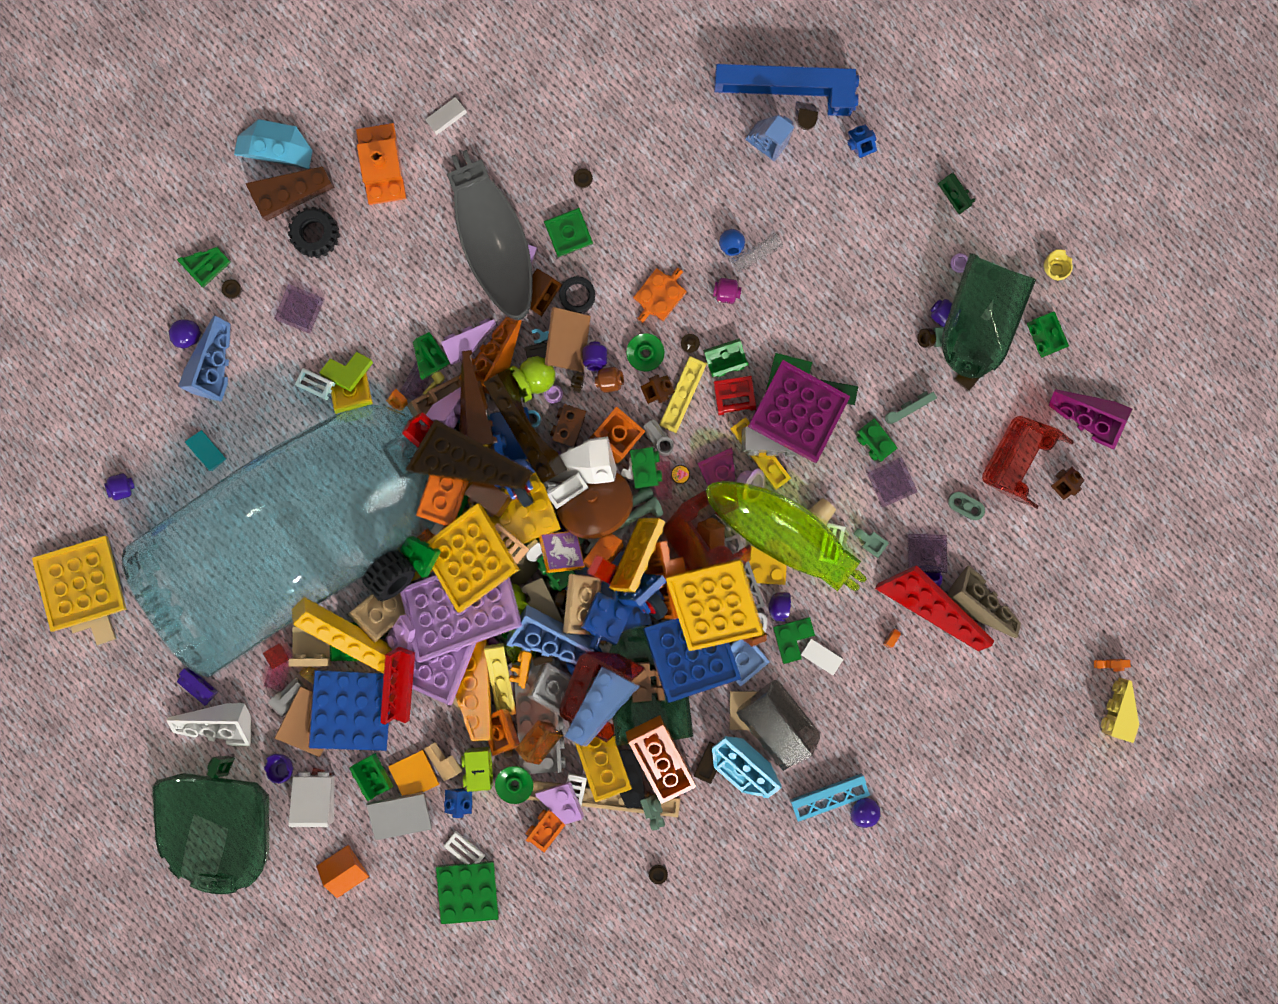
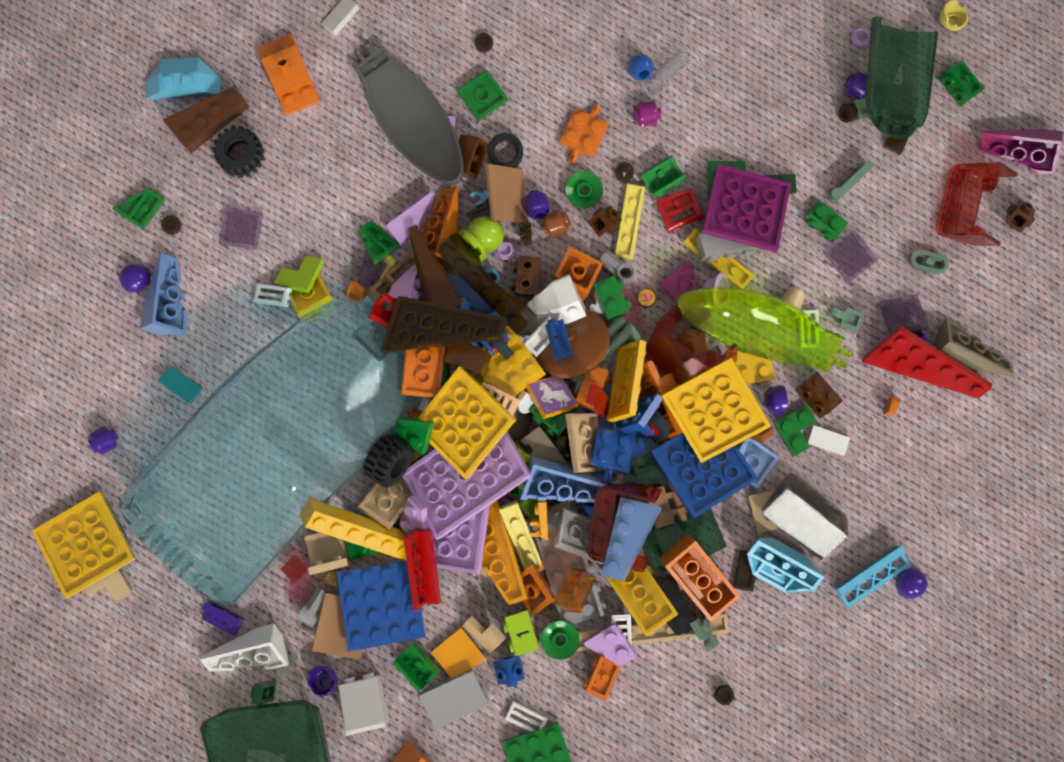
camera: 15 degrees left, 5 degrees down
none -> blue hinge [545,319,574,362]
none -> reddish brown brick [795,372,843,419]

